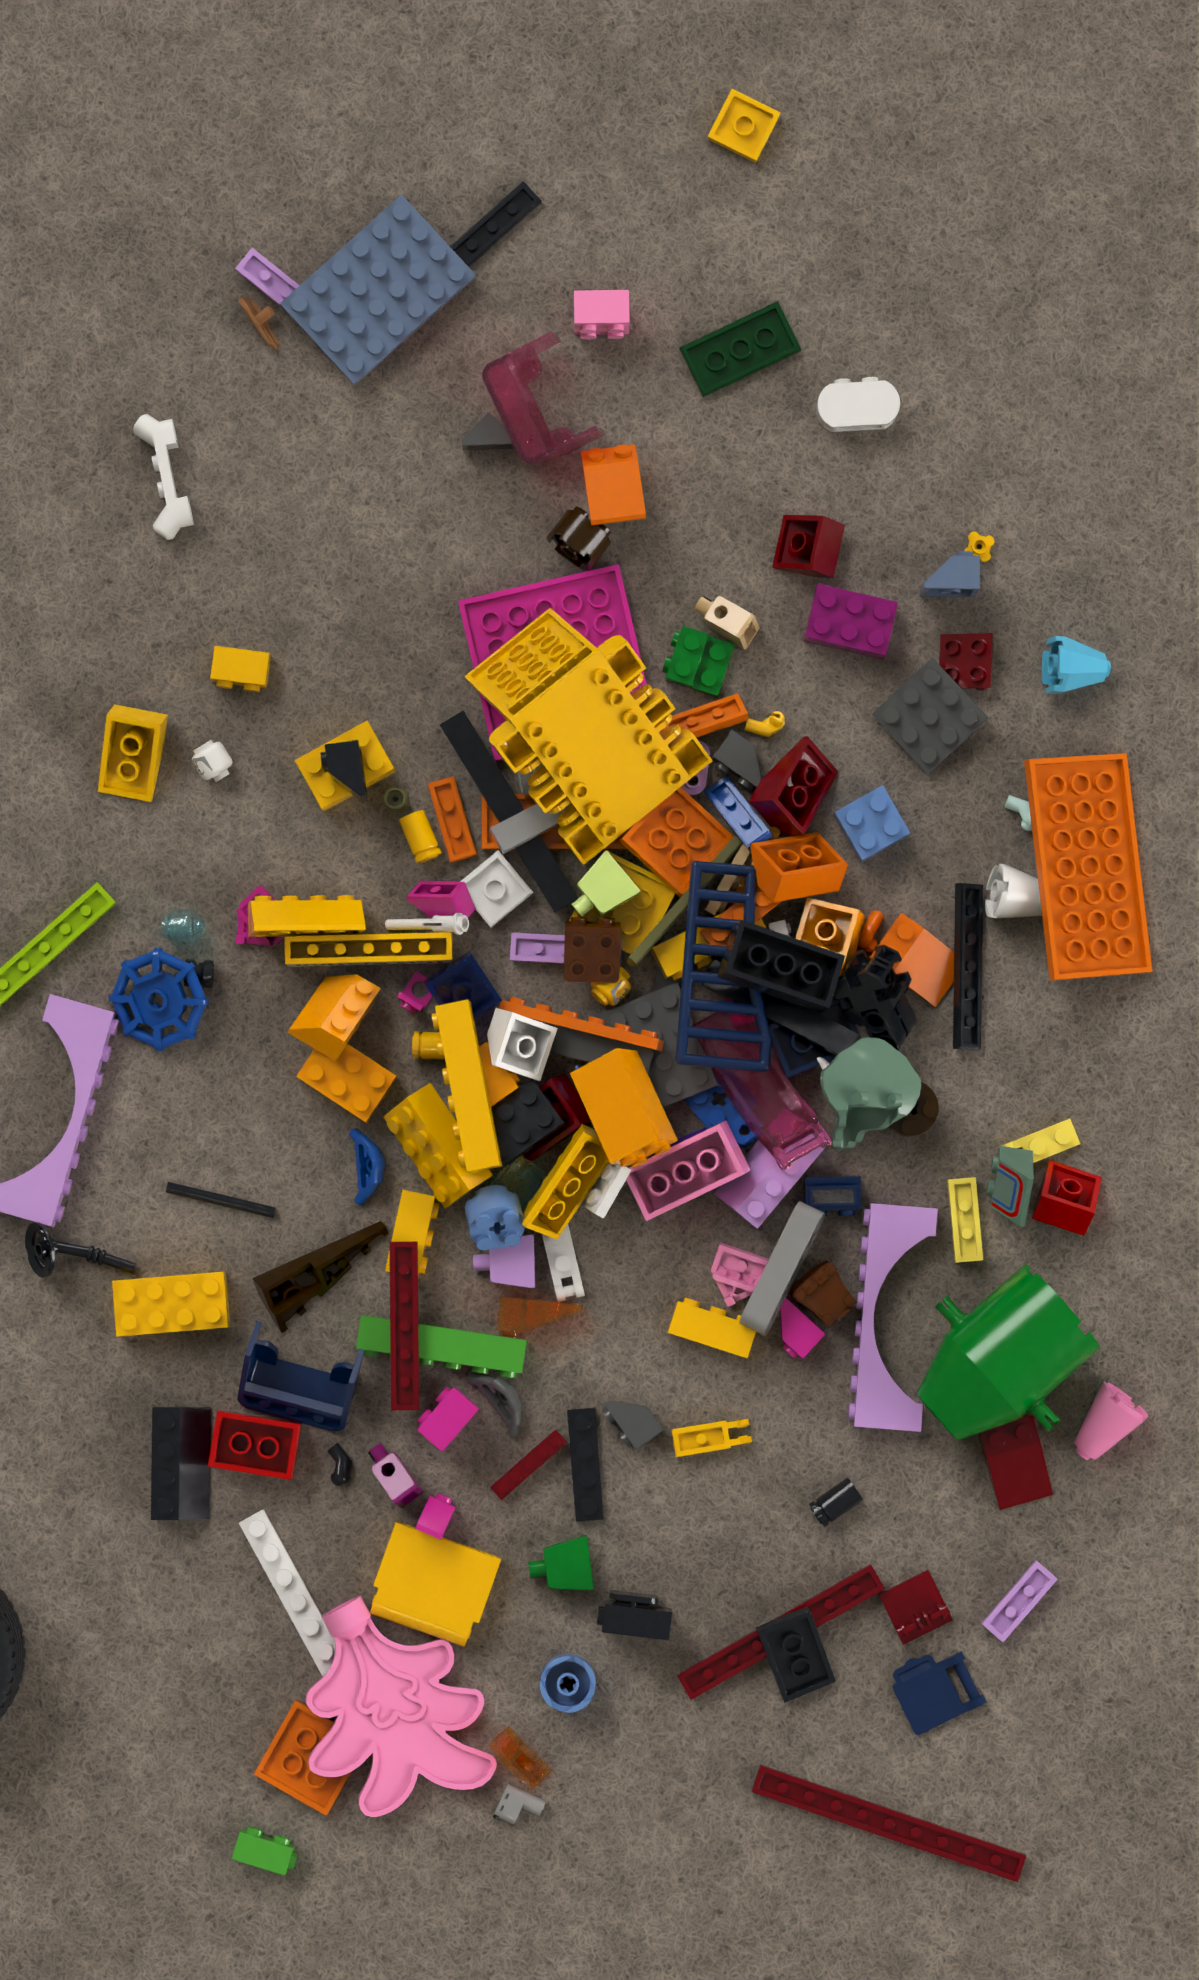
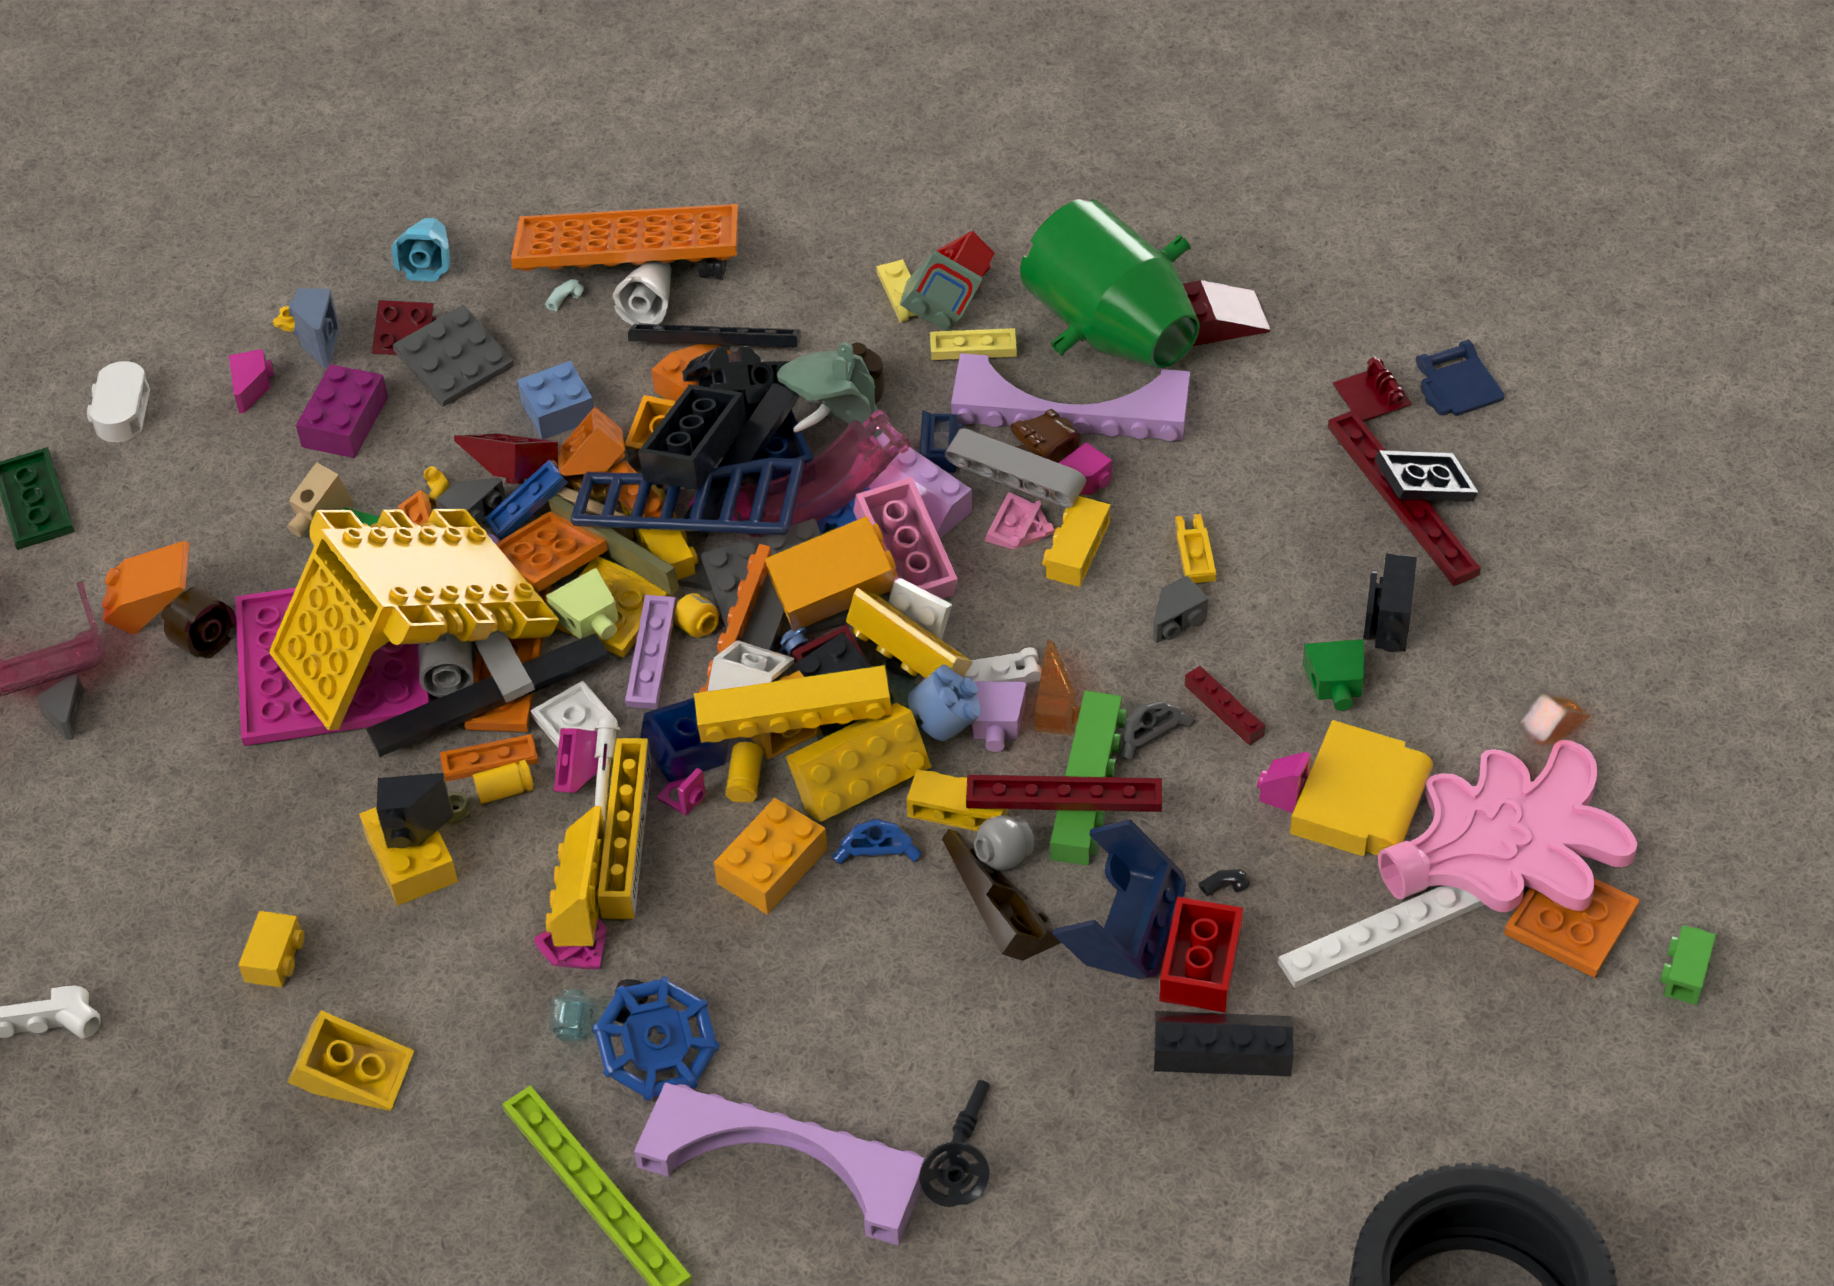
camera: 80 degrees left, 35 degrees down
yellow brick [112,1272,230,1337] -> none
black piece [166,1182,276,1218] -> none
white head [192,739,233,782] -> none
light orange slope [287,974,381,1061] -> none
torso [368,1443,424,1508] -> none
dark pink brick [417,1386,480,1452] -> none
light grey piece [493,1784,546,1825] -> none
medium blue brick [540,1653,596,1713] -> none
reddish brown bracket [564,917,621,983] -> none
black plate [567,1408,604,1522] -> none
dark red plate [751,1764,1027,1882] -> none
dark red slope [772,515,845,578] -> none
black piece [809,1477,863,1527] -> none
lavender plate [981,1560,1058,1642] -> none
bright pink cone [1074,1382,1148,1460] -> none
none -> dark pink slope [229,349,274,414]
none -> light grey piece [974,815,1034,871]

